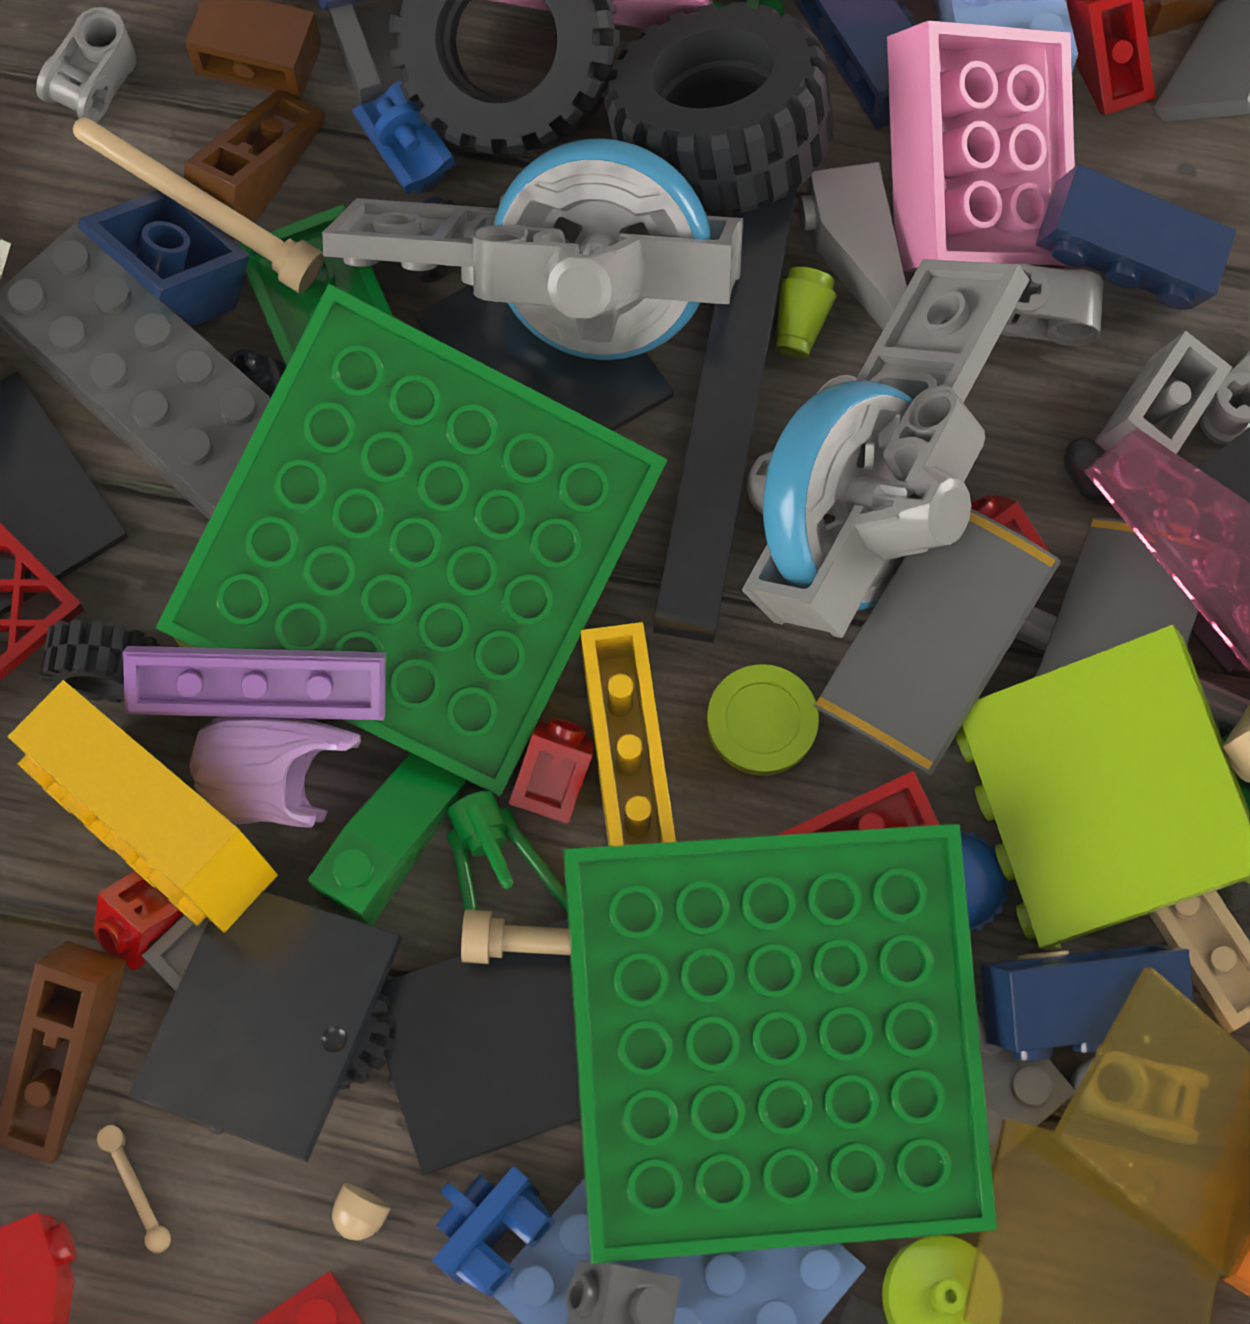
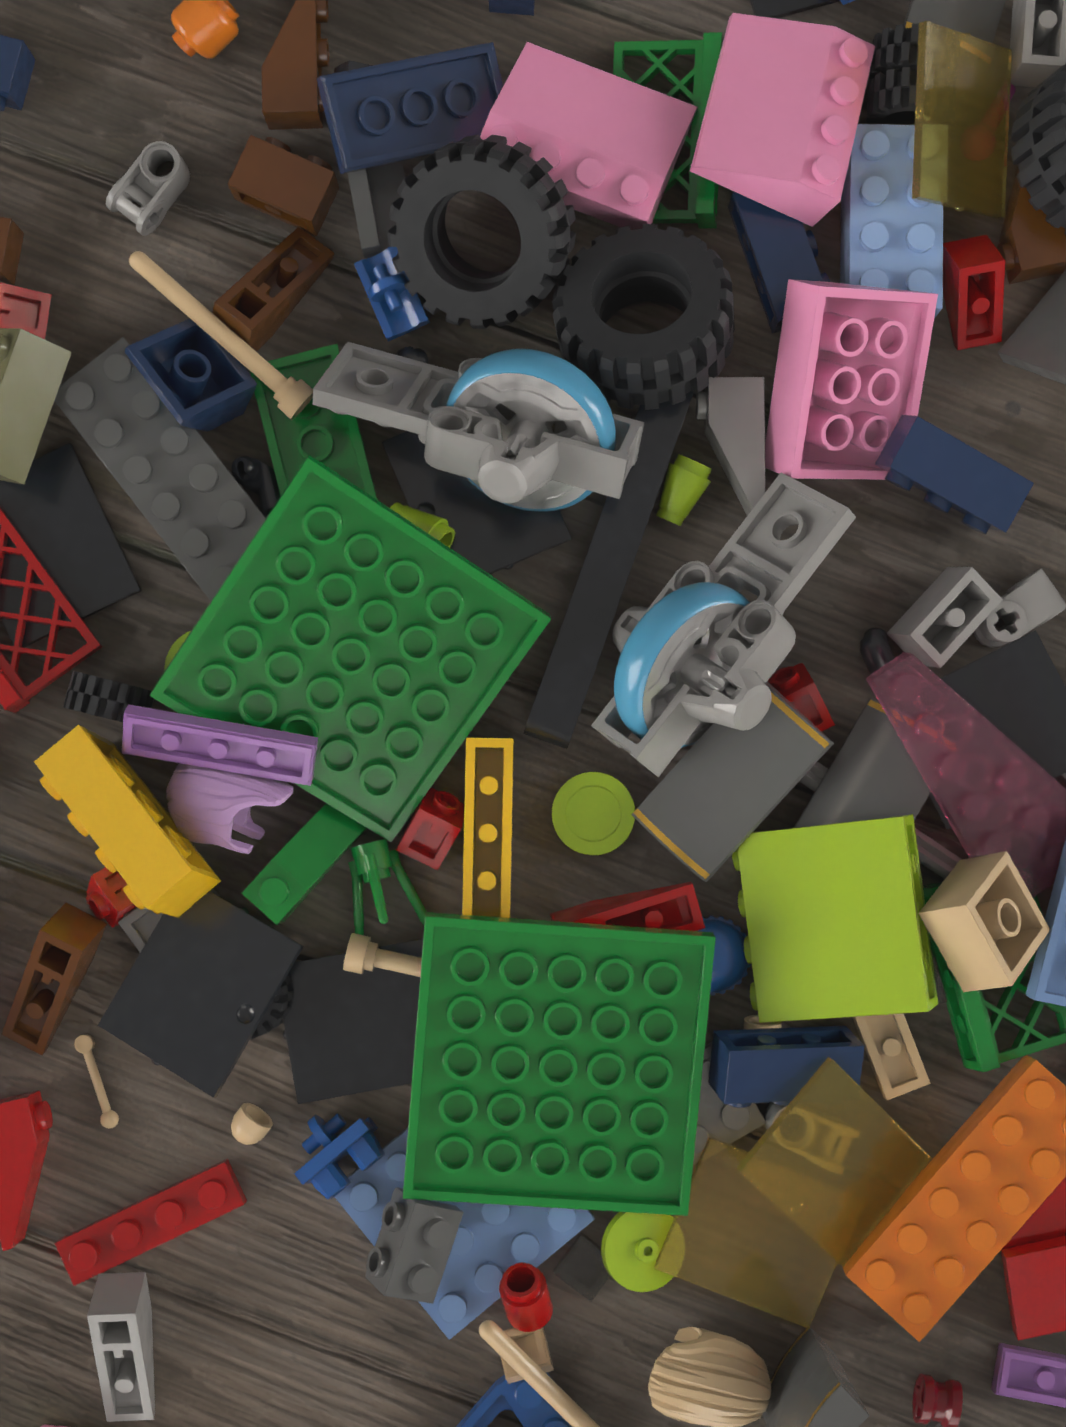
camera: 10 degrees right, 15 degrees up
light grey piece [1001,263,1104,346] -> none

